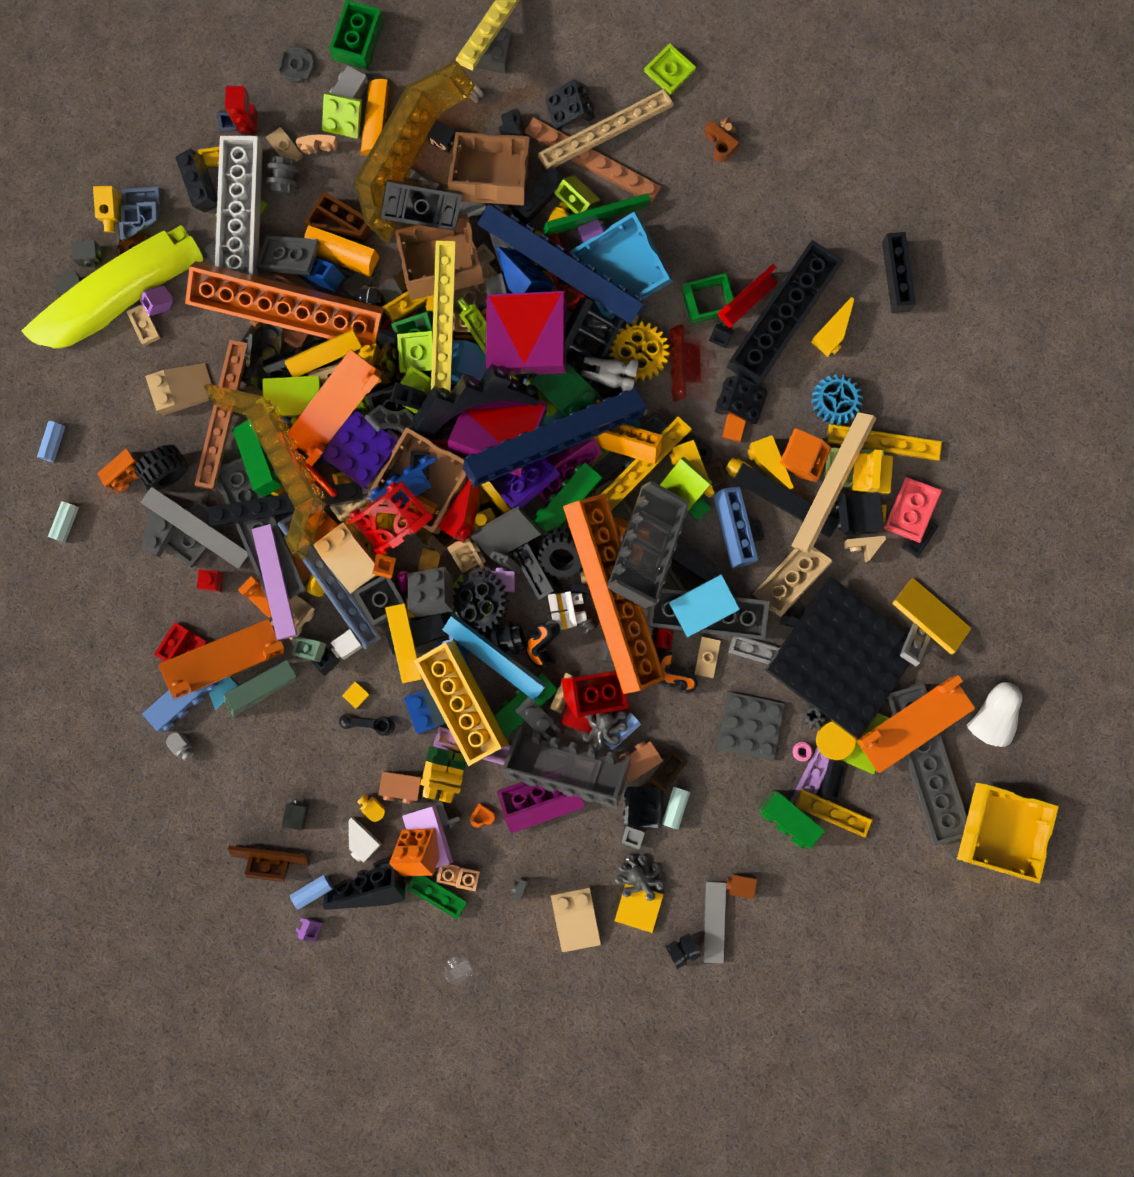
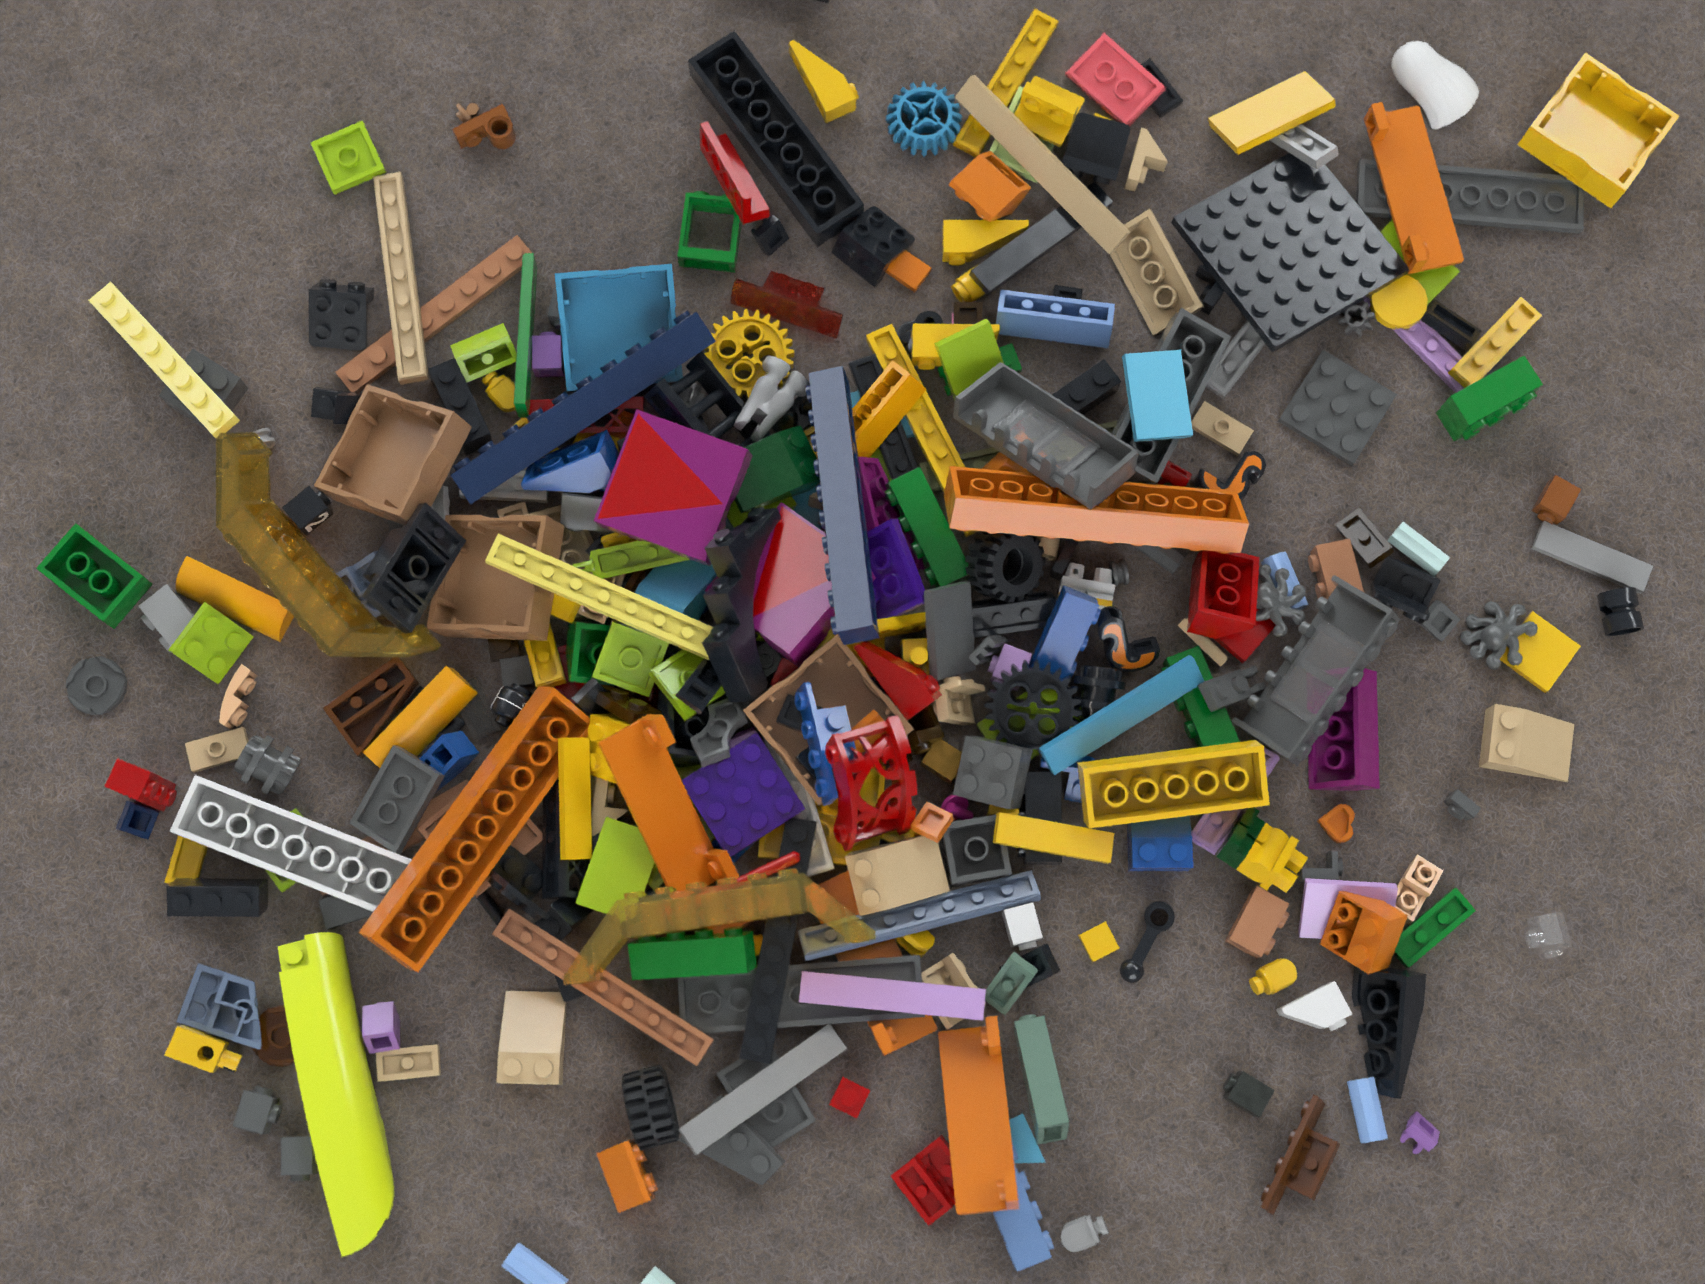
camera: 75 degrees left, 5 degrees down
bright pink plate [792,742,812,761] -> none
none -> brick [1029,585,1101,679]

